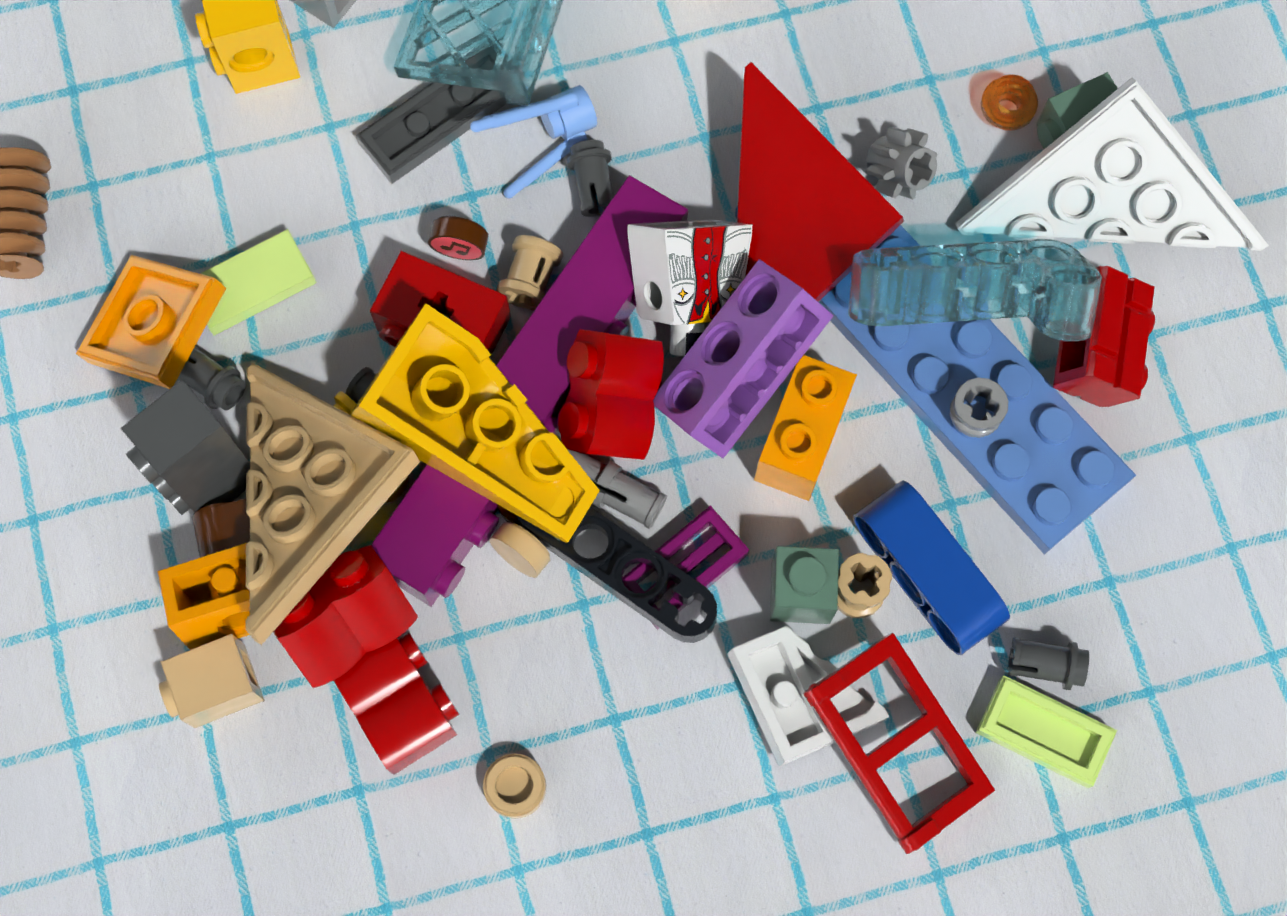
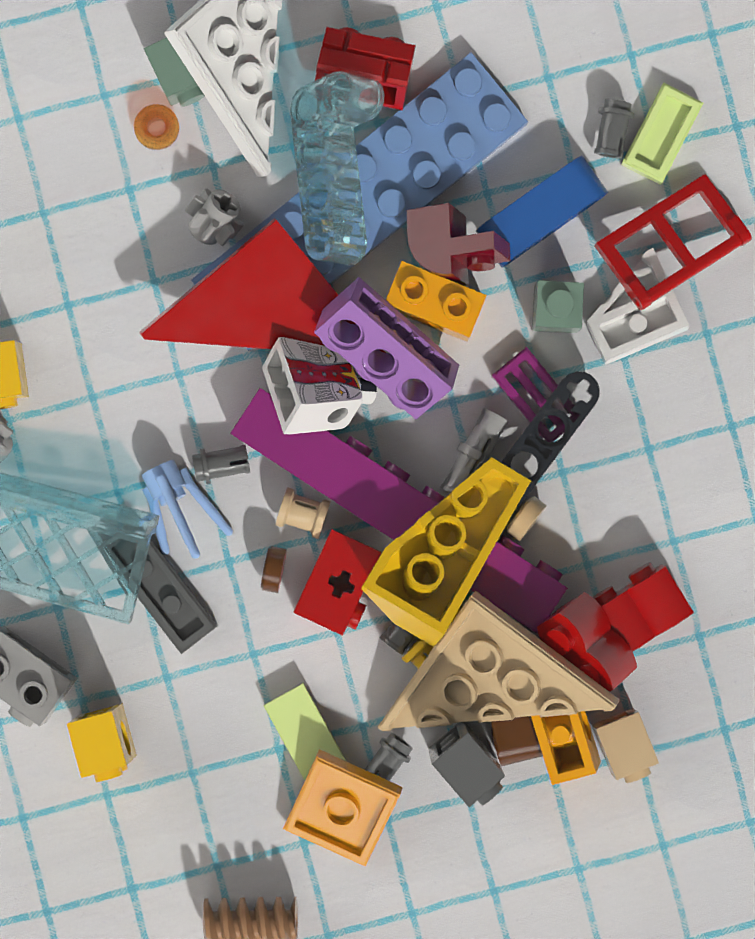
camera: 90 degrees left, 15 degrees up
tan tile [483,754,546,819] -> none
red brick [558,329,664,460] -> none
tan bush [838,553,892,618] -> none
light grey bush [950,377,1009,438] -> none
none -> brick [407,203,511,286]

